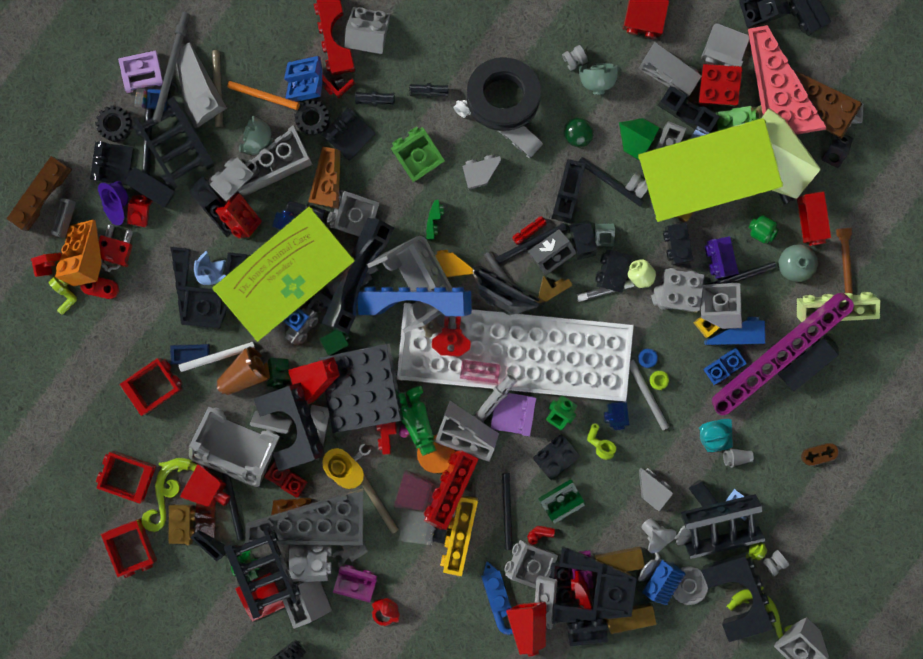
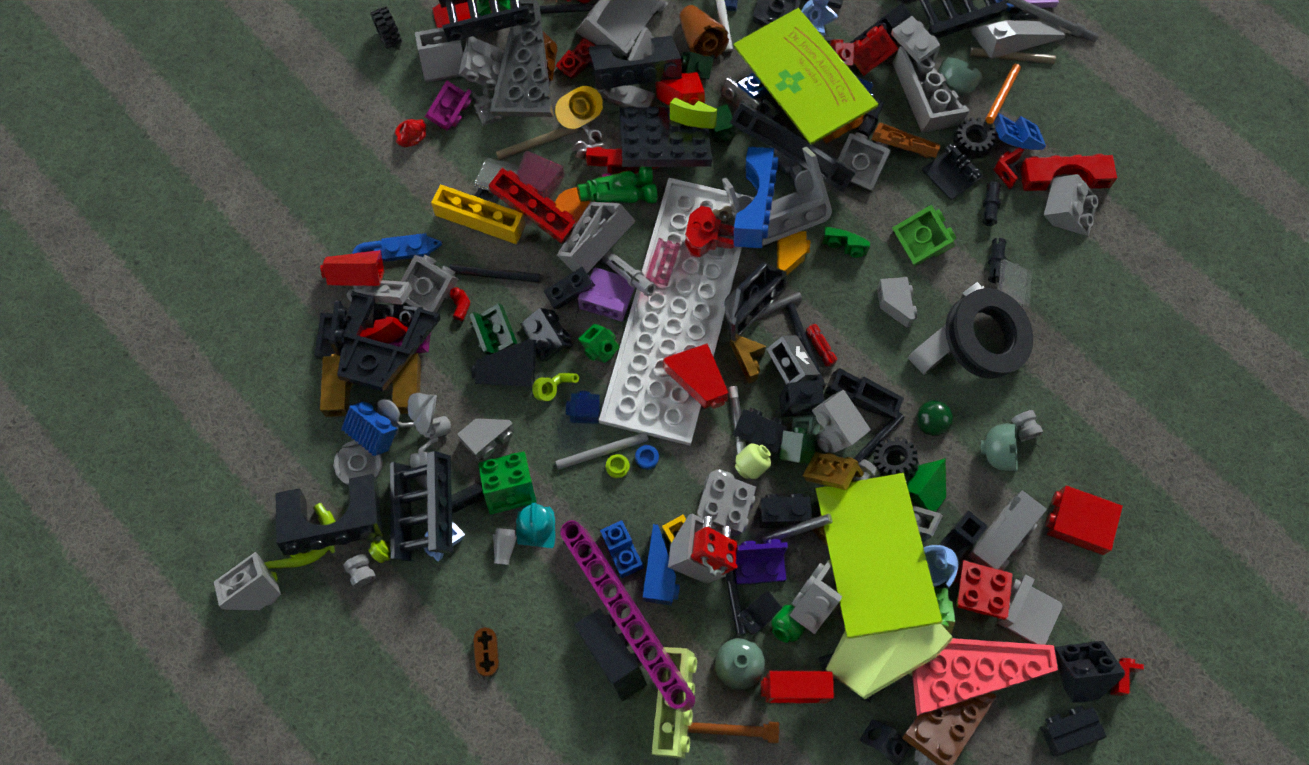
camera: 95 degrees right, 20 degrees down
none -> black slope [472,339,537,387]
none -> green bracket [478,451,537,515]
none -> black bracket [544,267,596,310]
none -> light grey hand [573,141,604,159]
none -> red slope [663,343,729,409]
none -> lime slope [670,98,717,129]
none -> red piece [691,516,738,576]
none -> black bracket [737,591,782,635]
none -> flat silver bar [762,514,833,544]
none -> dark green brick [779,427,817,463]
none -> light grey bracket [789,560,842,634]
none -> pearl gold bracket [803,452,864,490]
none -> light grey brick [812,390,871,454]
none -> red bracket [829,39,854,66]
none -> black tyre [873,437,919,482]
none -> light blue piece [923,545,958,587]
none -> clear piece [999,259,1032,308]

